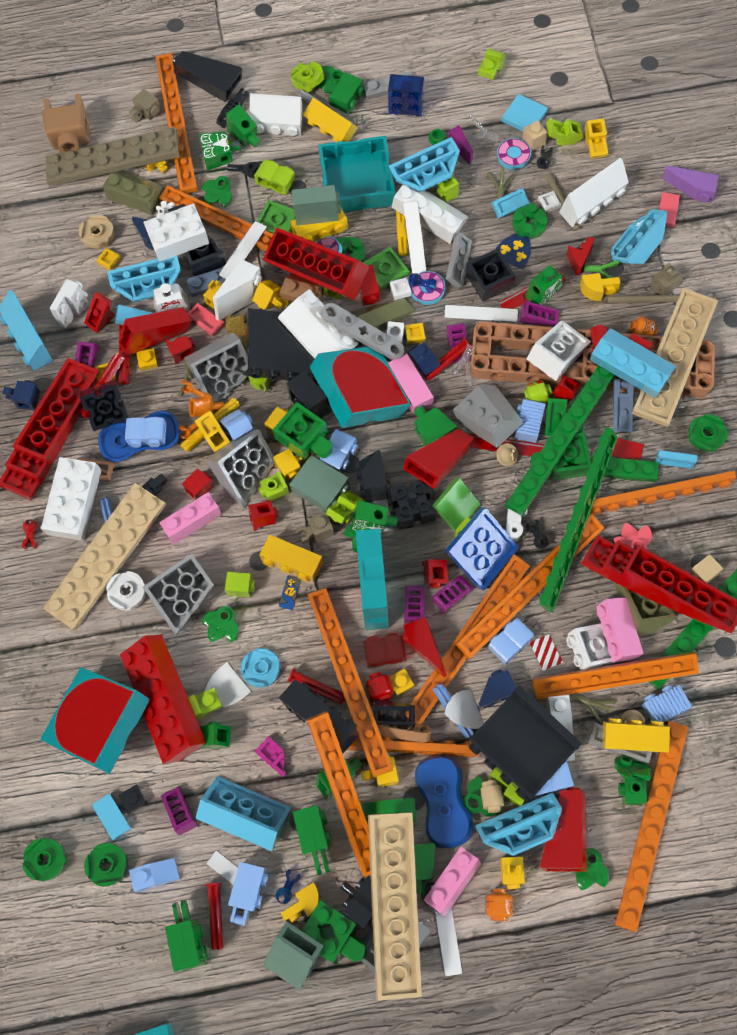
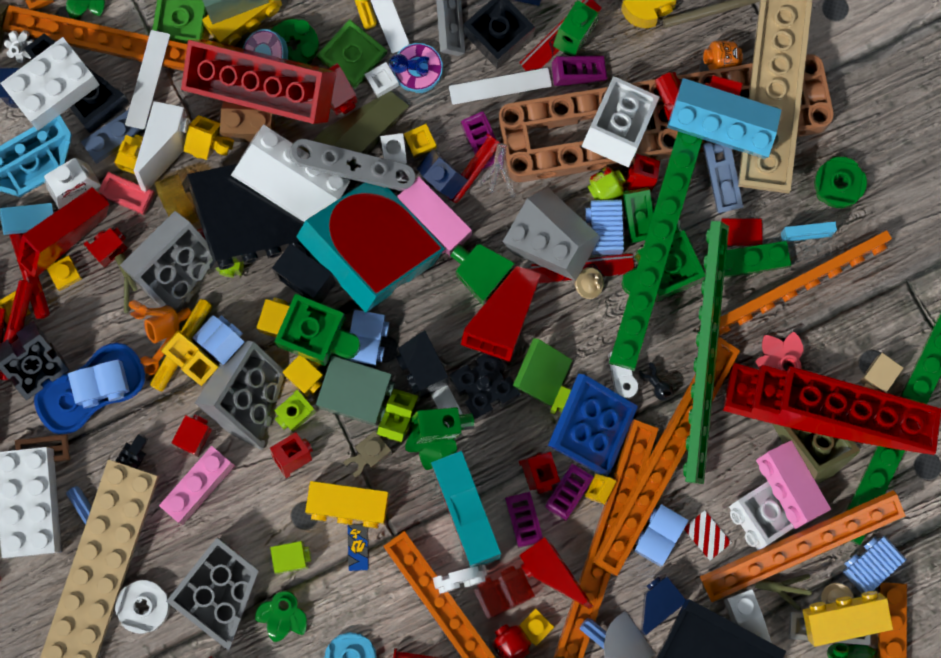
camera: 20 degrees left, 10 degrees up
none -> white plate [433,565,487,594]
none -> yellow tile [585,473,616,505]

